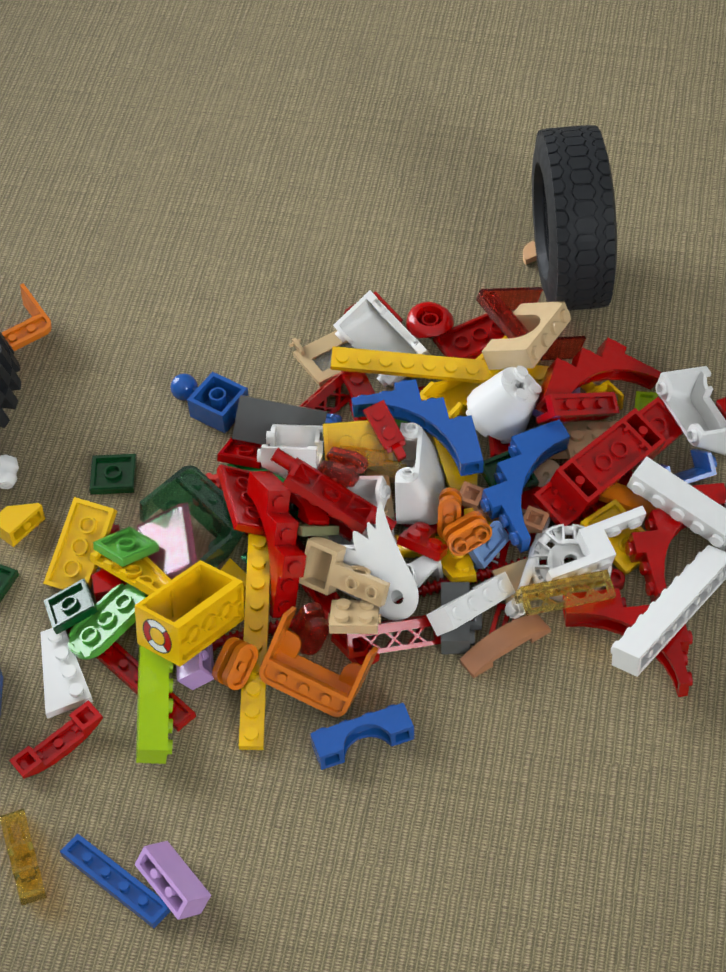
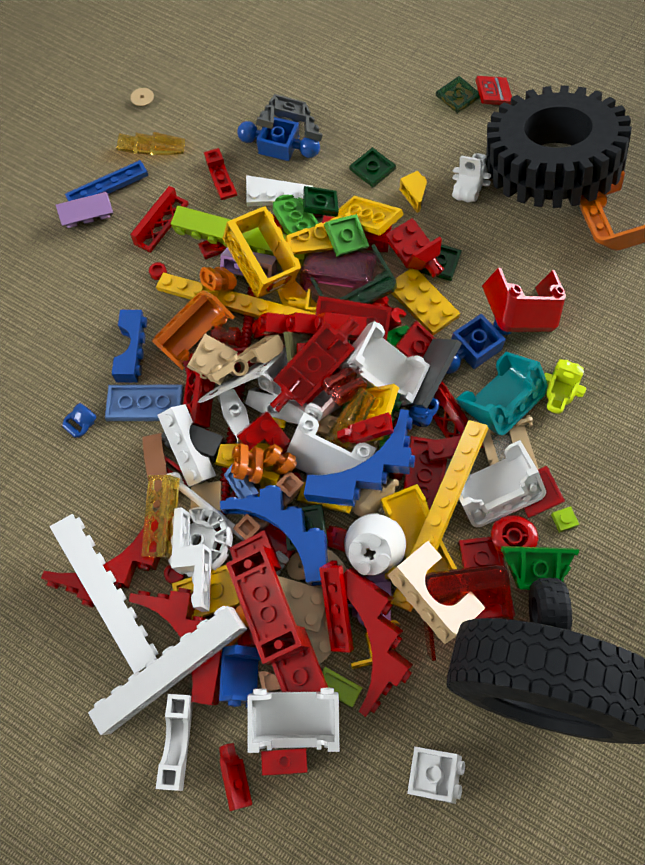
camera: 110 degrees right, 15 degrees up
none -> blue piece [62,403,97,438]
none -> medium blue tile [105,385,183,421]
none -> red fence [130,186,189,253]
none -> red tile [149,262,167,280]
none -> light nougat tile [258,671,281,692]
none -> yellow bracket [288,289,316,313]
none -> red plate [384,218,445,278]
none -> yellow plate [386,269,460,336]
none -> white plate [407,747,465,804]
none -> teal windscreen [456,352,548,435]
none -> red windscreen [482,268,566,332]
none -> green wing [501,546,579,590]
none -> black tyre [528,578,572,631]
none -> neon yellow piece [544,359,586,414]
none -> lime plate [551,506,579,533]

